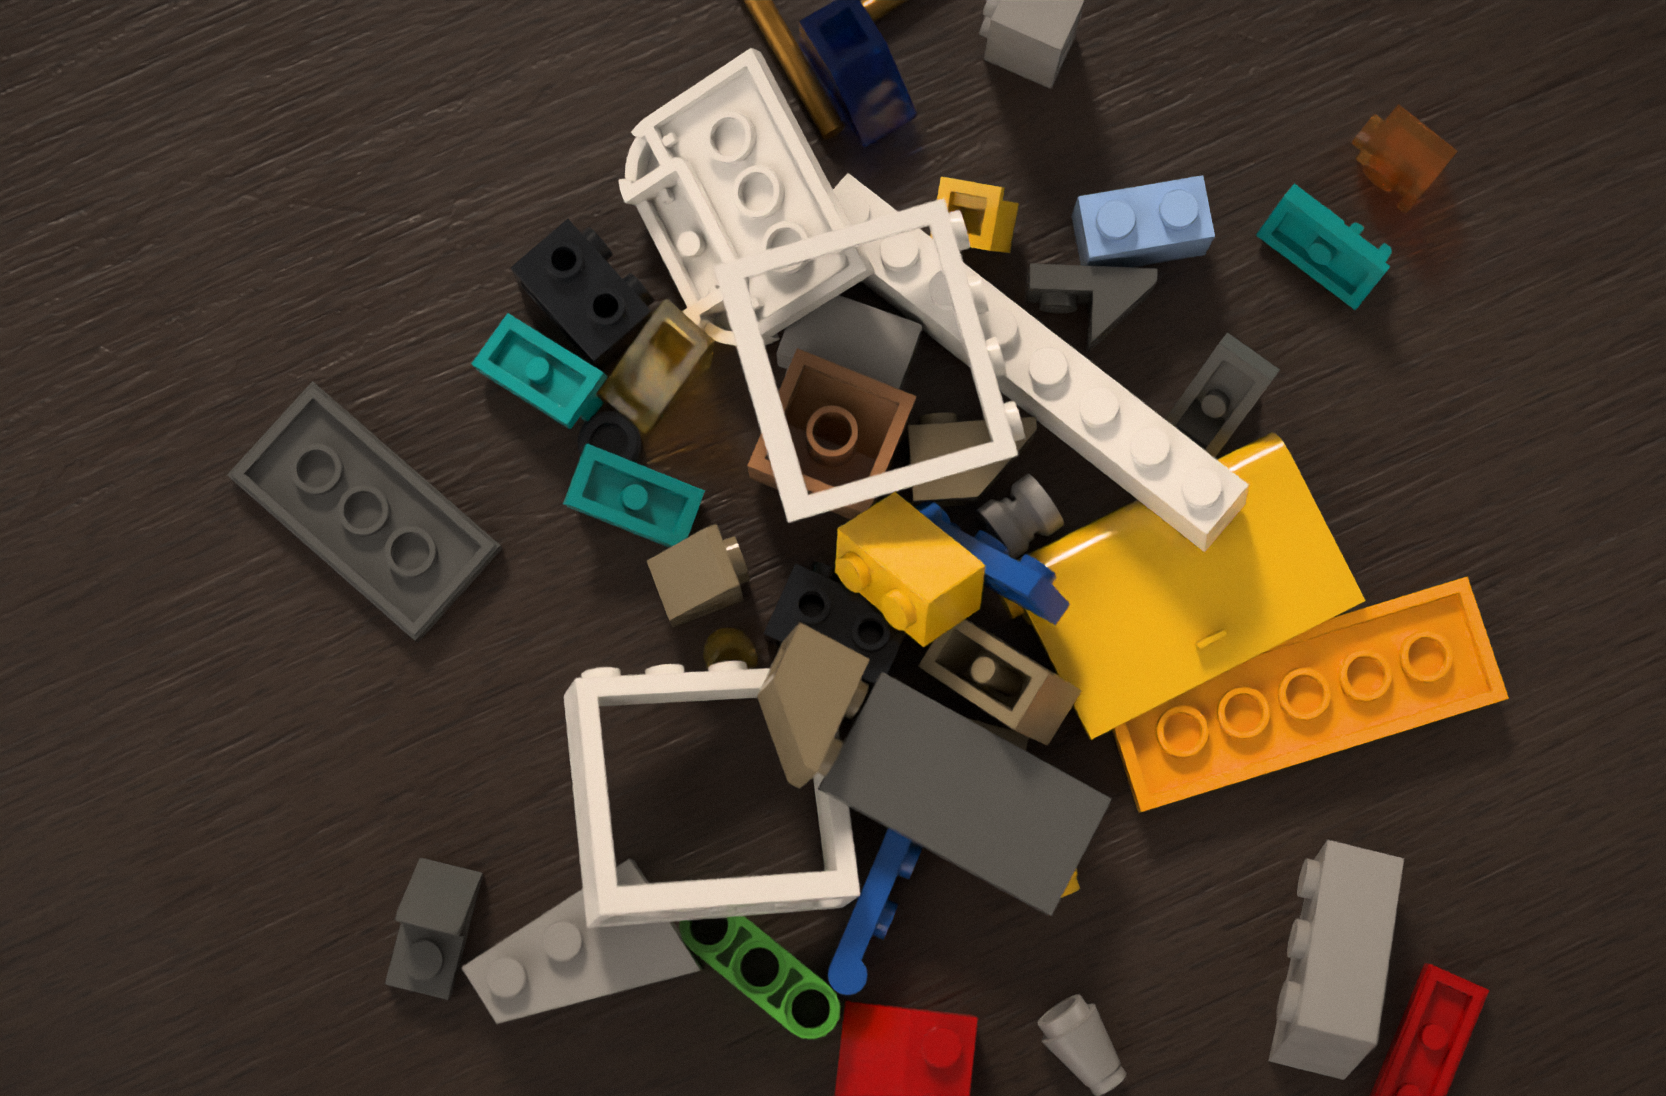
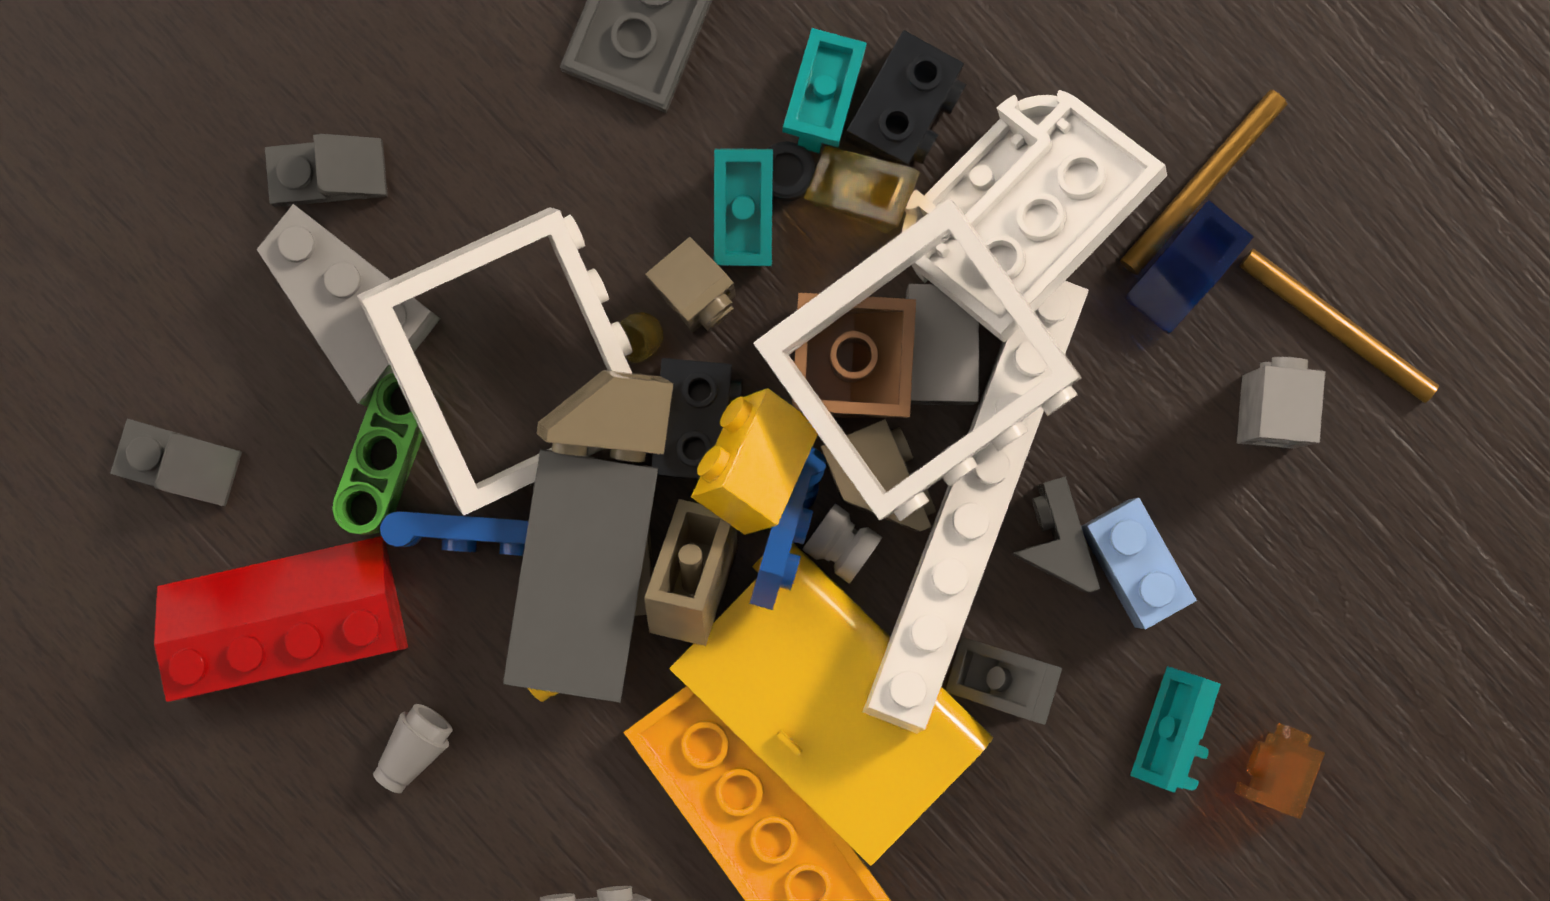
camera: 75 degrees right, 5 degrees up
yellow brick [930,177,1019,253] -> none

